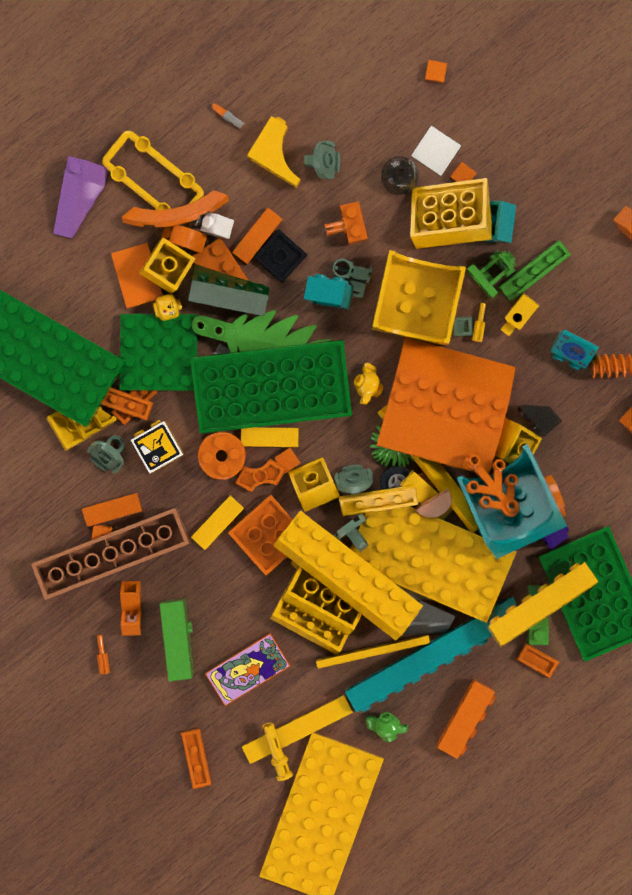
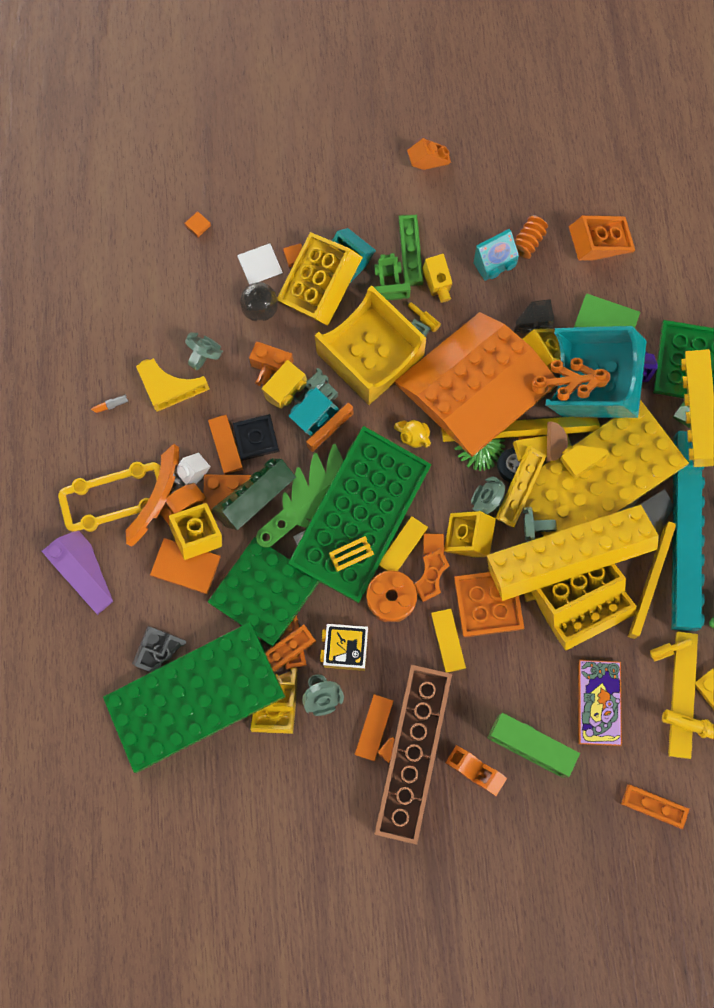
camera: 55 degrees left, 15 degrees down
orange axle [97,635,110,675] -> none
yellow head [153,294,182,321] -> none
none -> dark grey slope [132,626,186,672]
none -> yellow slope [261,360,307,409]
none -> orange tile [306,402,353,452]
none -> yellow tile [328,536,374,572]
none -> yellow slope [561,445,609,480]
none -> bright green tile [574,293,640,328]
none -> yellow axle [650,639,693,662]

